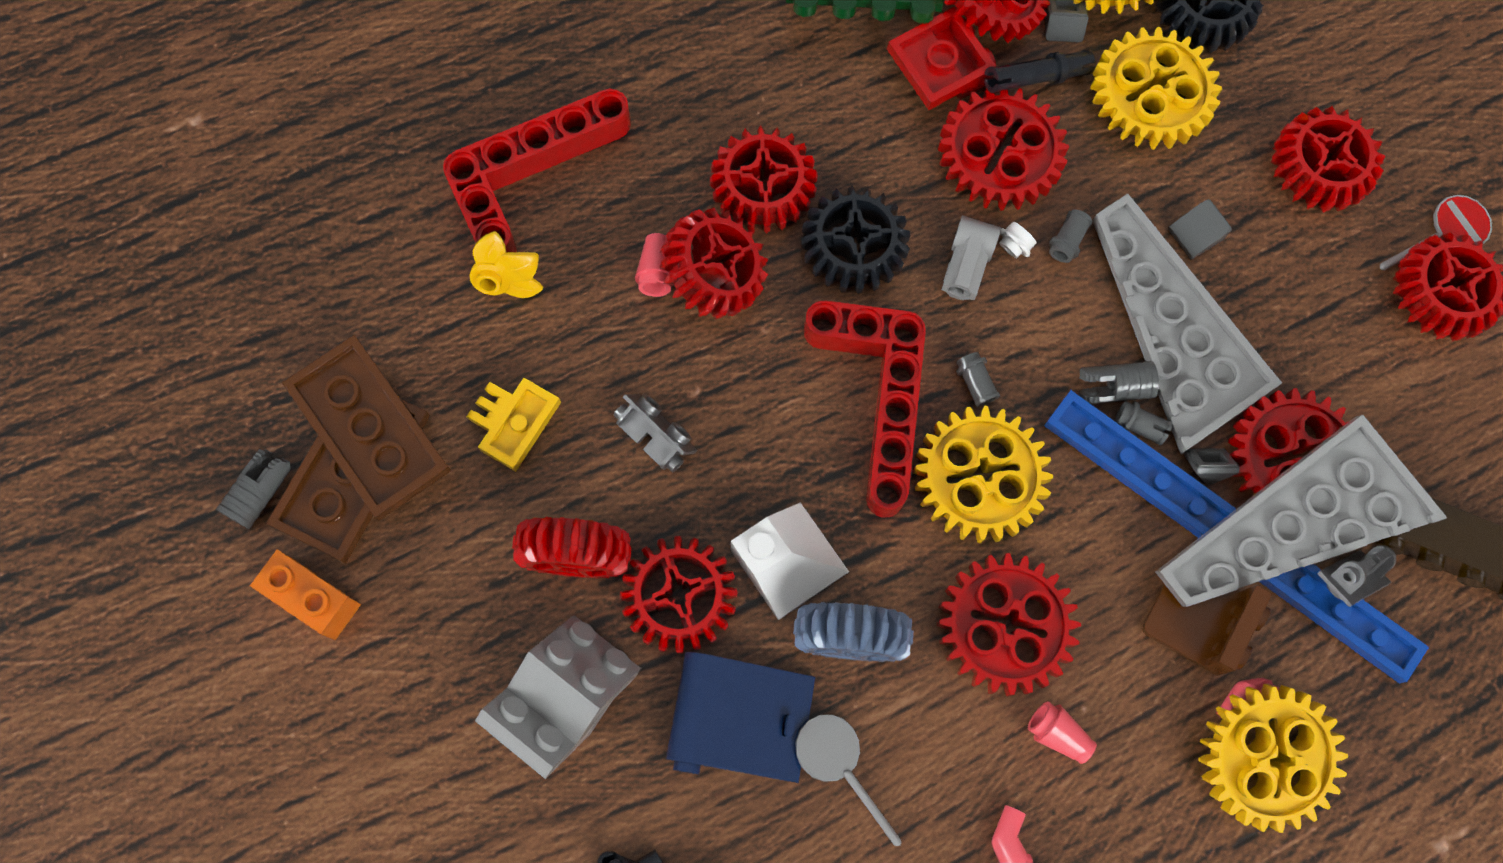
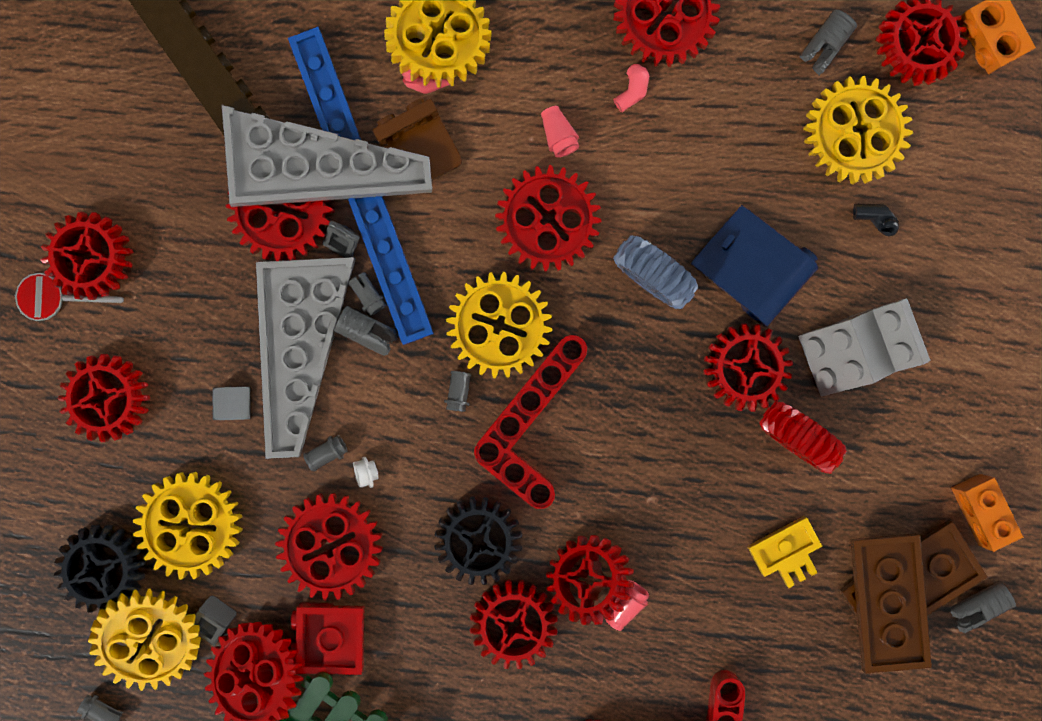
camera: 145 degrees left, 15 degrees up
yellow plate [469,231,543,298] -> none
flat silver hinge [613,394,698,473] -> none
white slope [731,502,849,621] -> none
light grey piece [795,715,901,846] -> none
light grey piece [941,215,1001,301] -> none
black pin [984,50,1096,93] -> none
flat silver hinge [1317,545,1396,607] -> none

